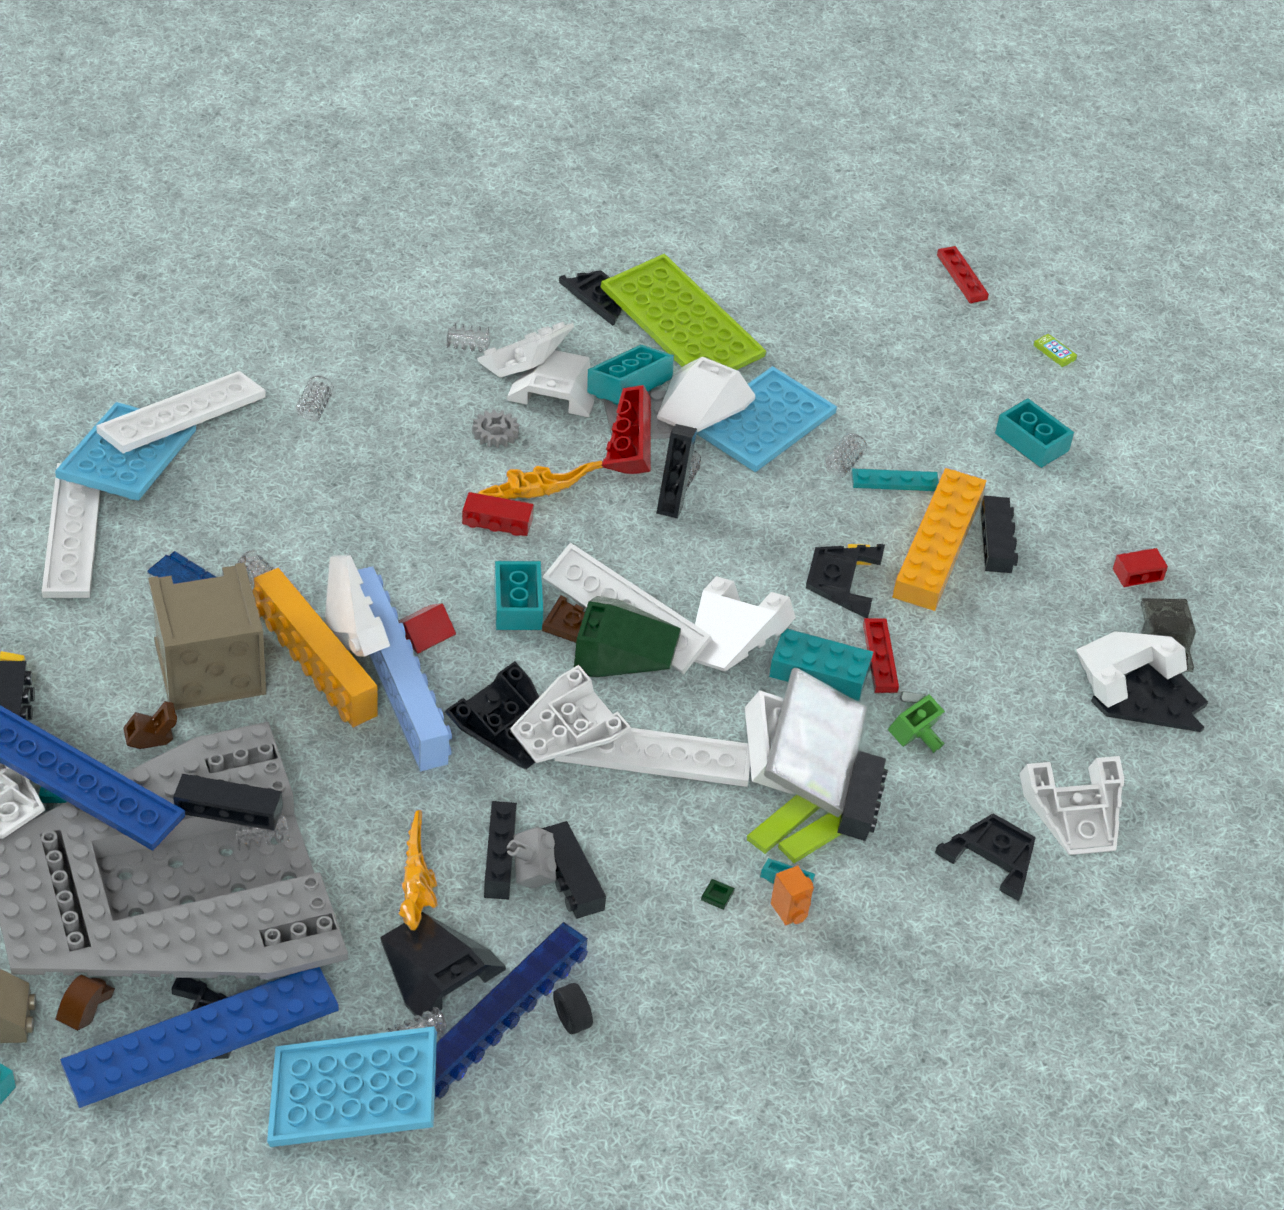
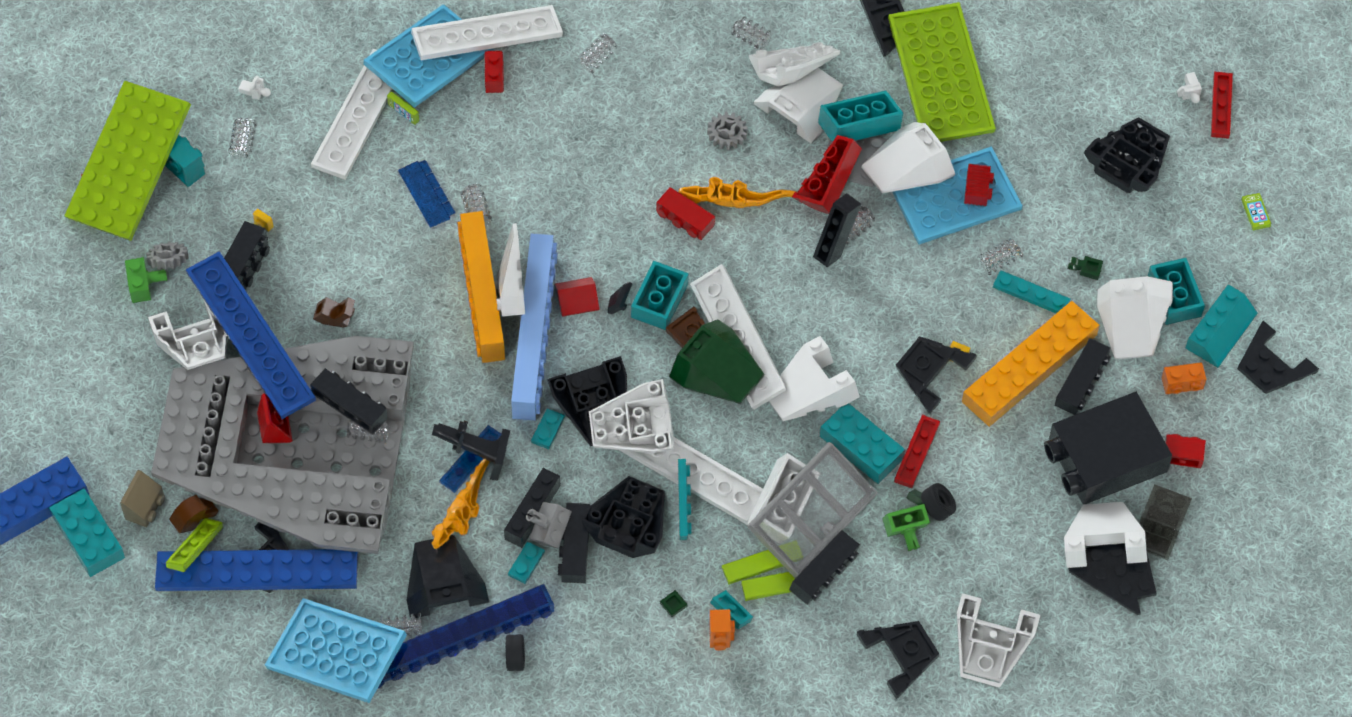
camera: 30 degrees right, 15 degrees up
dark tan container [148,562,266,710] -> none
none -> lime tile [166,518,223,572]
none -> red slope [257,393,293,443]
none -> lime tile [387,91,419,125]
none -> black piece [432,420,510,481]
none -> clear blue tile [439,425,501,493]
none -> red brick [485,51,504,93]
none -> teal plate [508,541,545,584]
none -> teal plate [531,409,565,449]
none -> black wedge [582,476,665,558]
none -> black piece [608,282,632,314]
none -> teal plate [678,459,692,540]
none -> black tyre [921,483,956,521]
none -> red brick [964,164,994,206]
none -> black brick [1044,391,1172,505]
none -> dark green plate [1067,256,1103,280]
none -> black wedge [1084,117,1170,193]
none -> white wedge [1097,276,1173,359]
none -> orange brick [1161,362,1206,394]
none -> white piece [1177,72,1202,103]
none -> teal slope [1185,284,1258,368]
none -> black wing [1237,321,1319,394]

